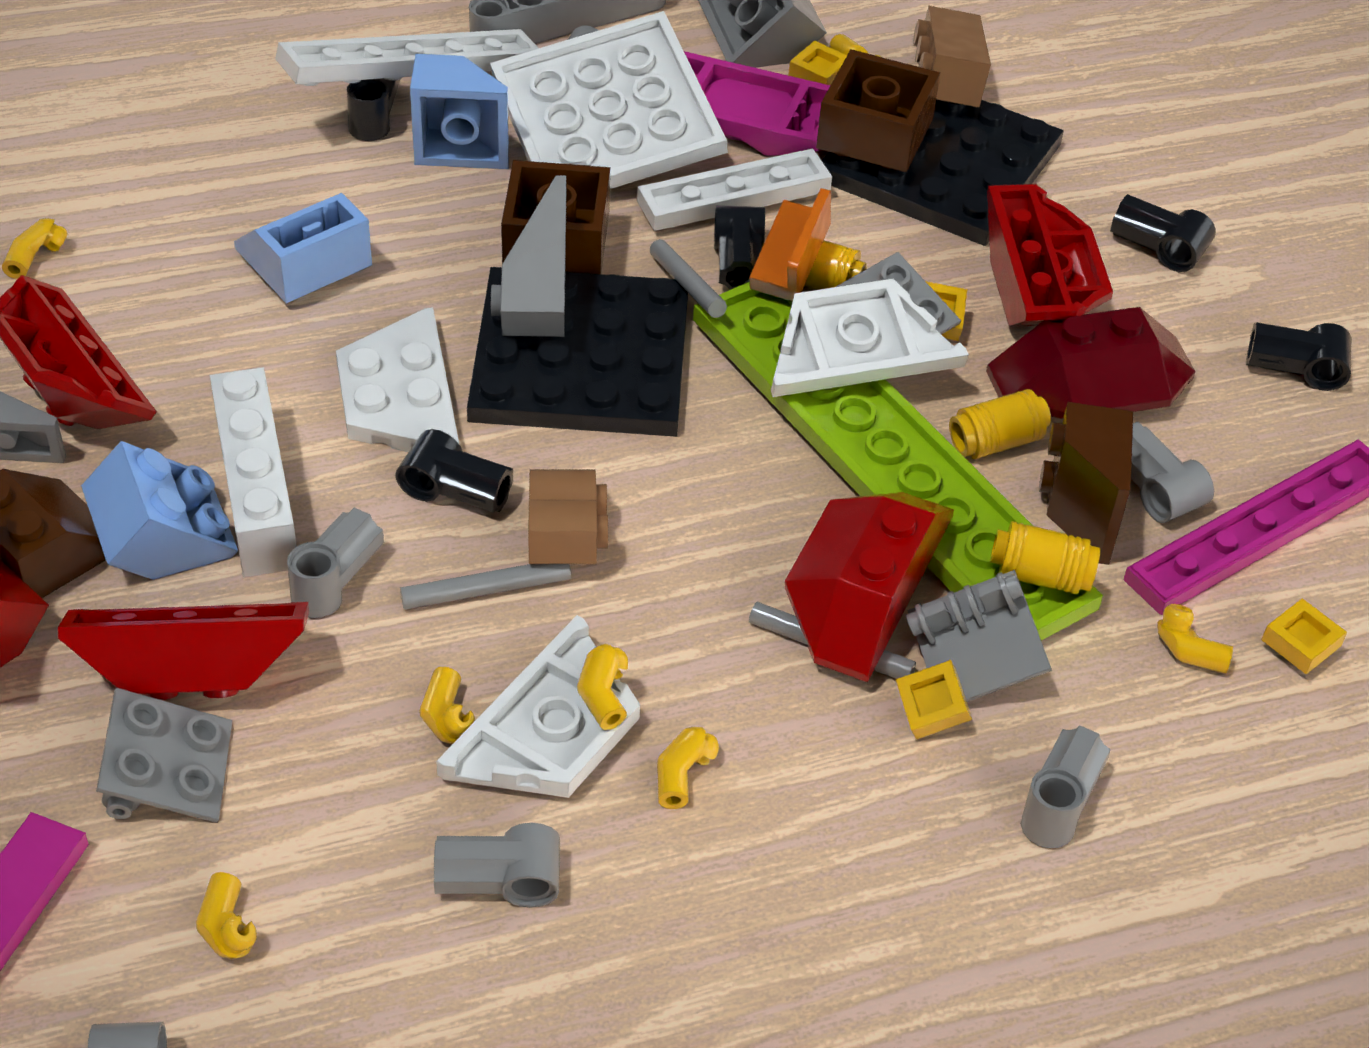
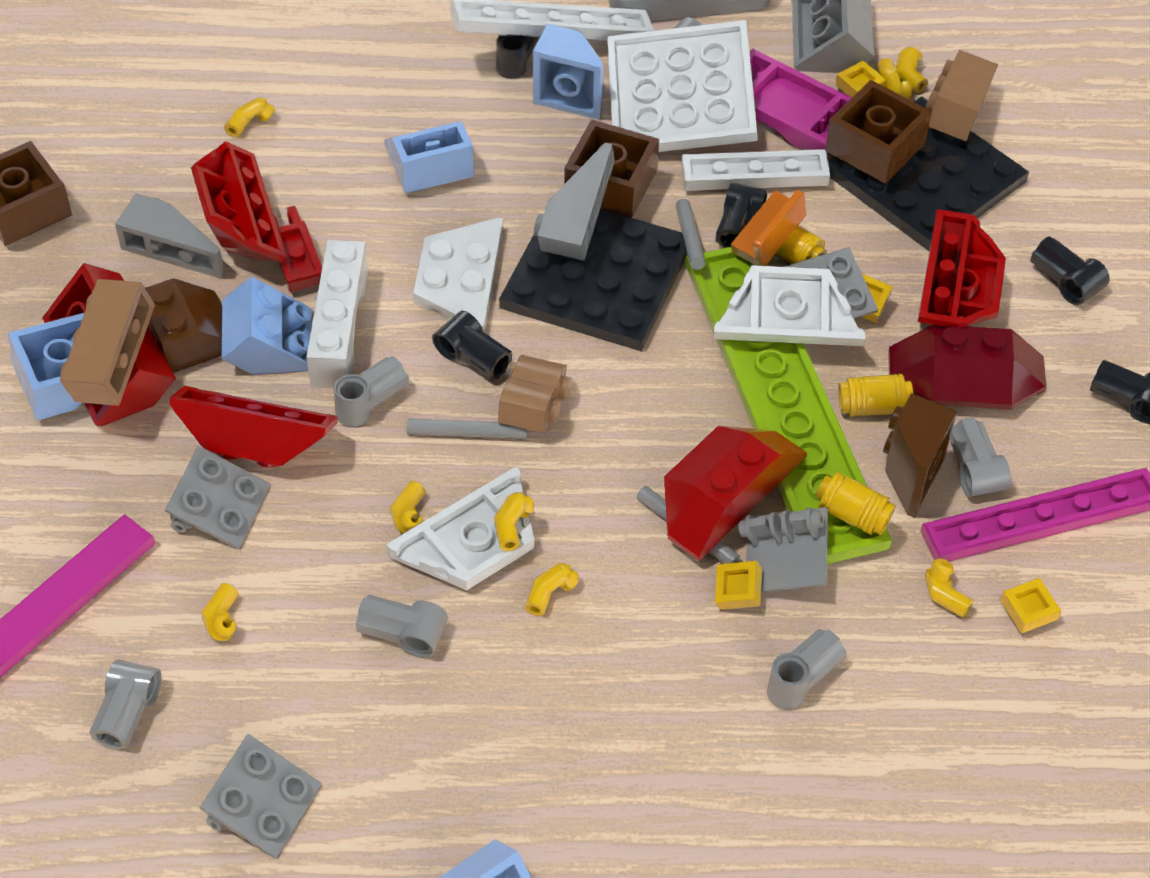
camera: 20 degrees right, 5 degrees up
none -> red hinge [273,205,322,293]
none -> yellow arm [896,47,928,93]

